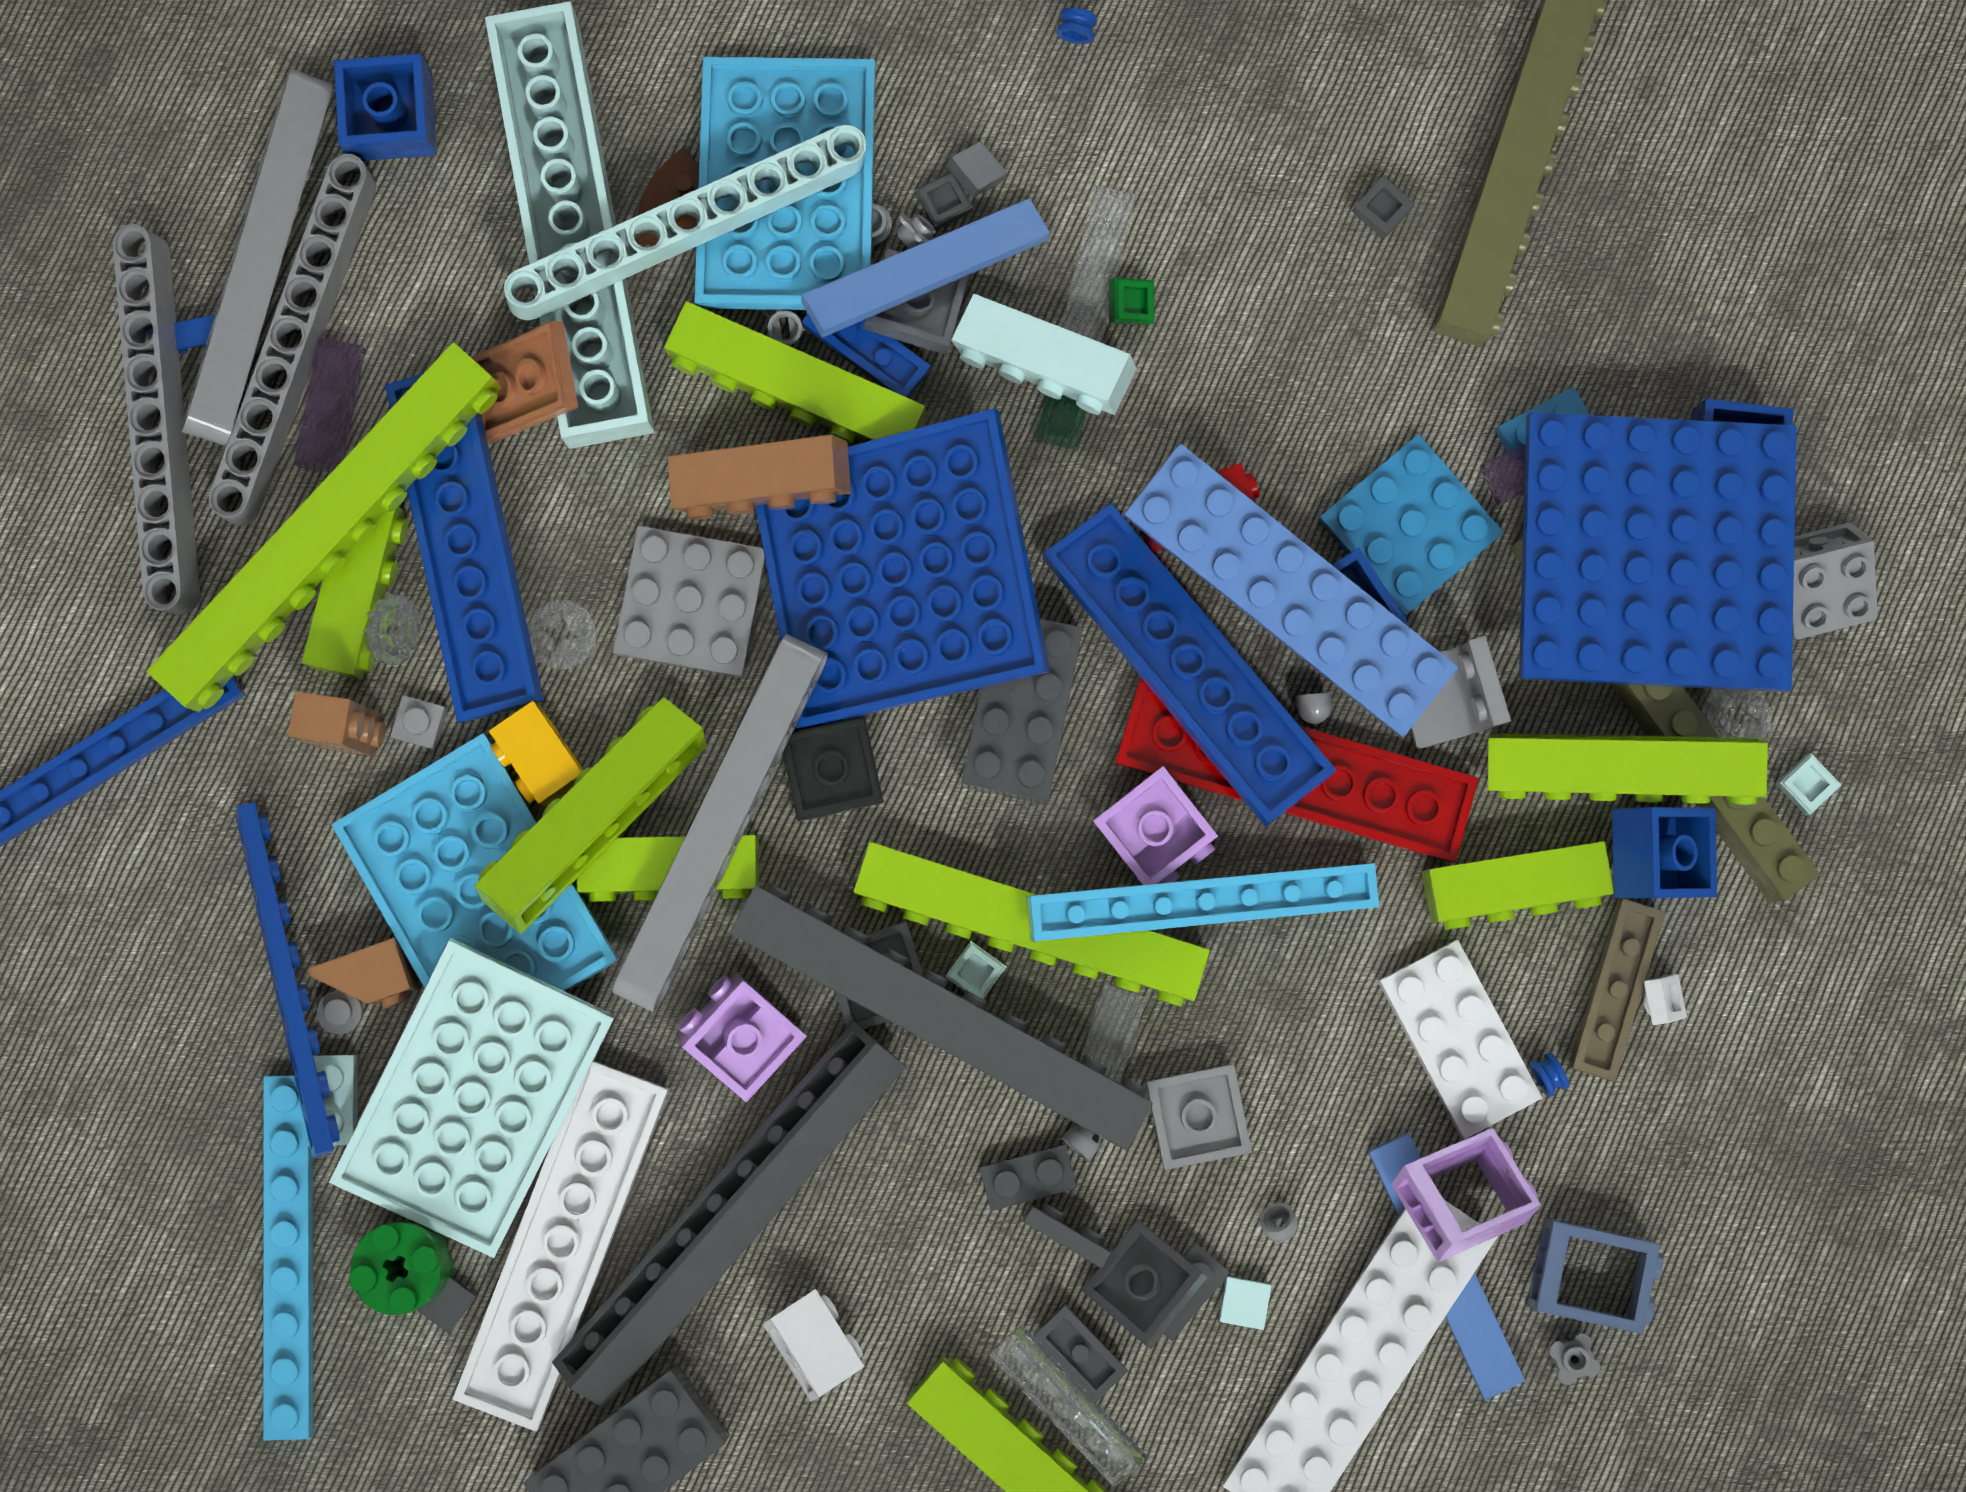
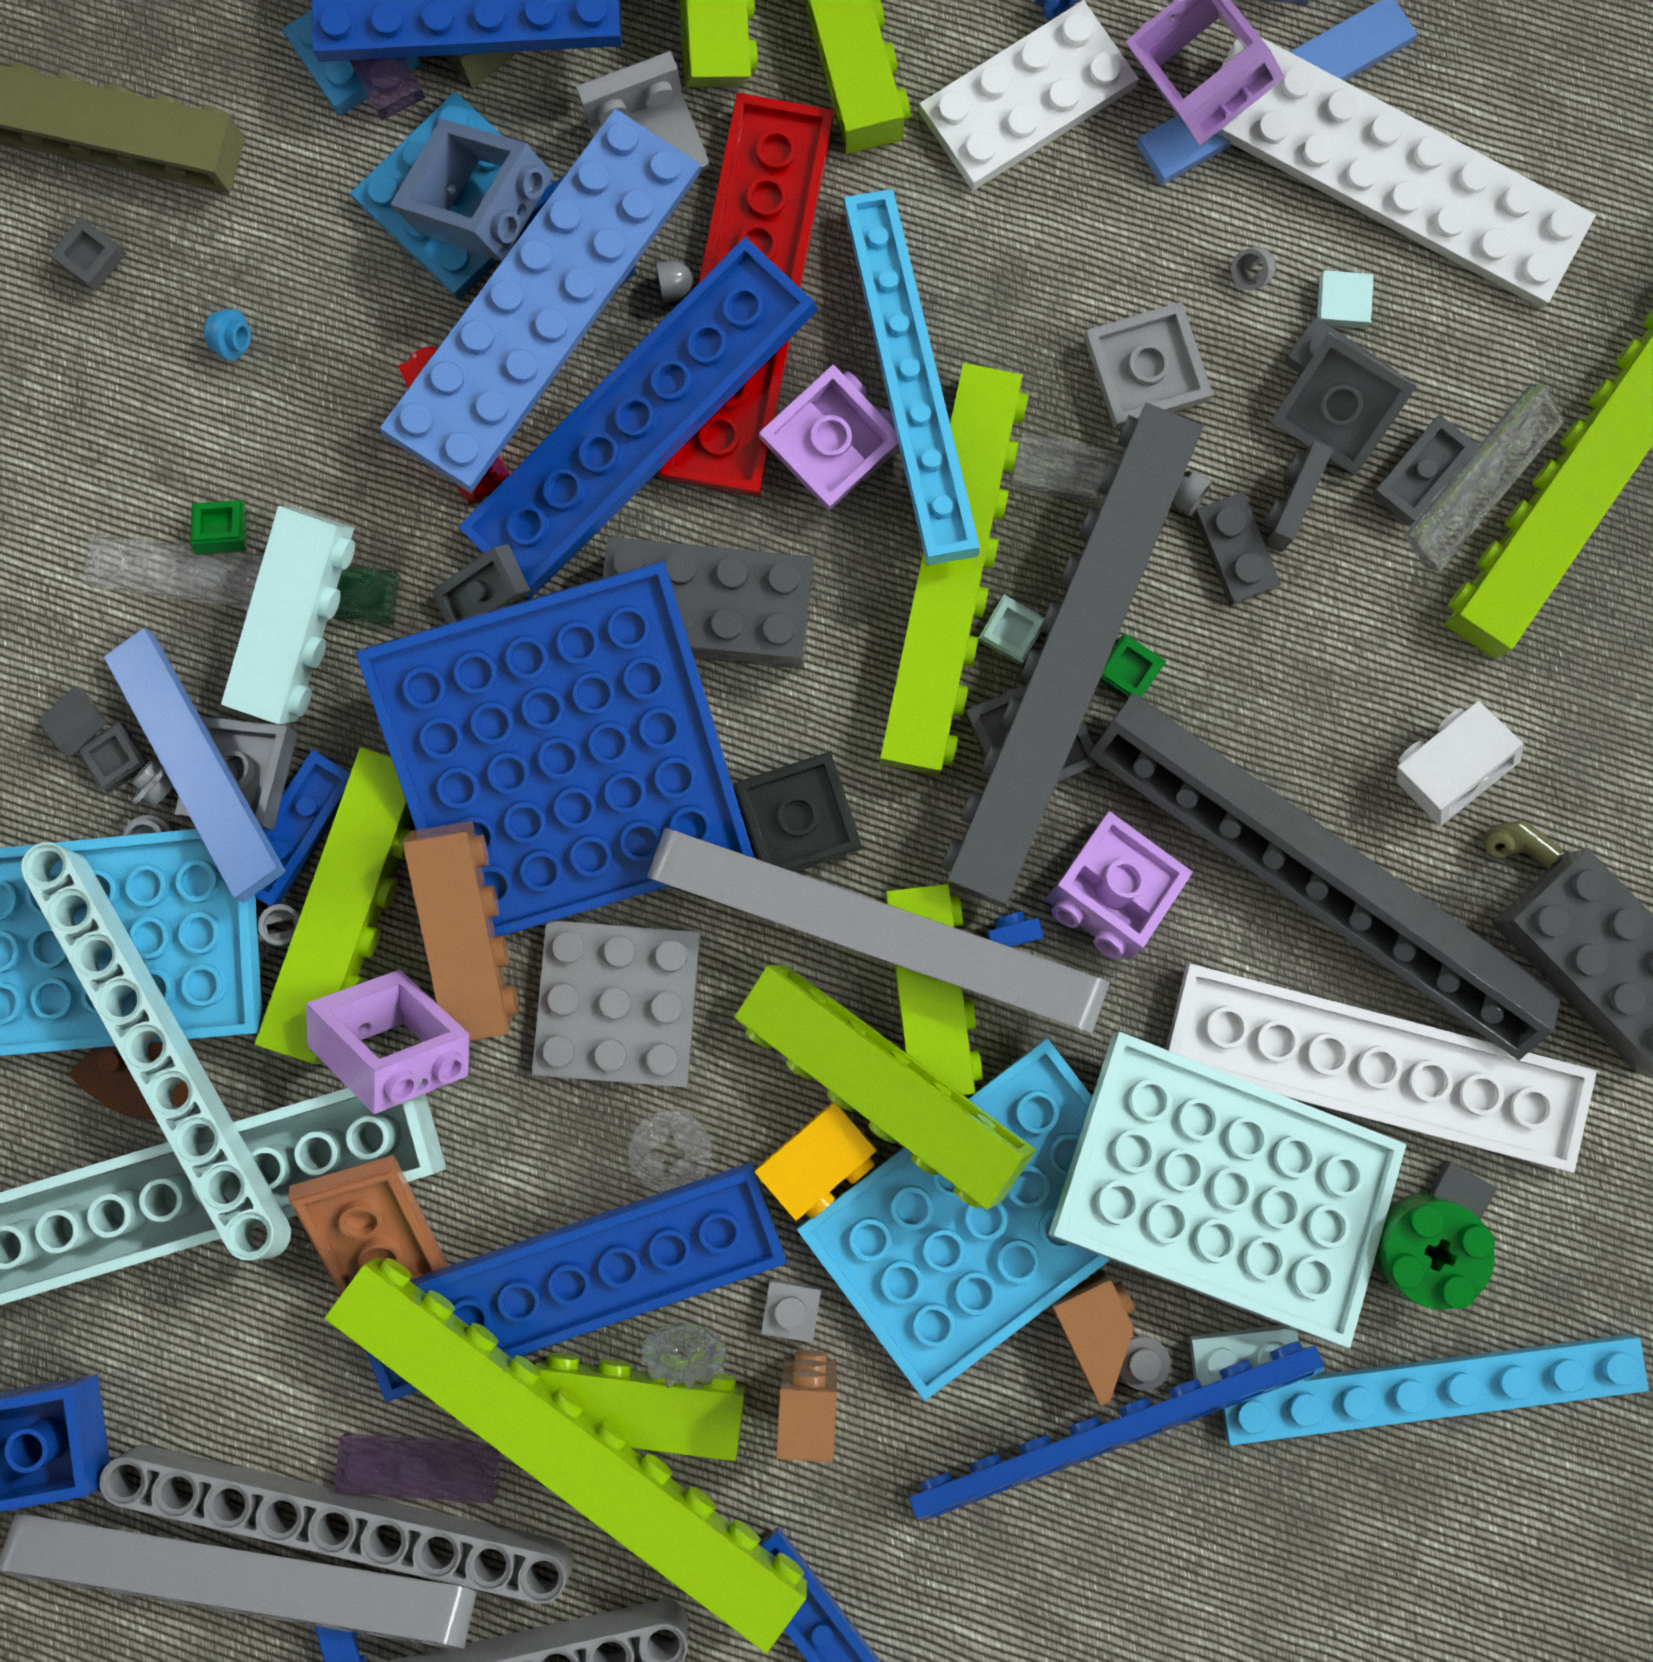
camera: 90 degrees left, 0 degrees up
none -> dark azure plate [204,308,251,361]
none -> lavender window [306,969,470,1114]
none -> sand blue window [390,118,554,261]
none -> dark grey plate [431,544,531,624]
none -> blue plate [984,911,1044,947]
none -> green tile [1099,633,1166,699]
none -> olive arm [1483,820,1562,869]

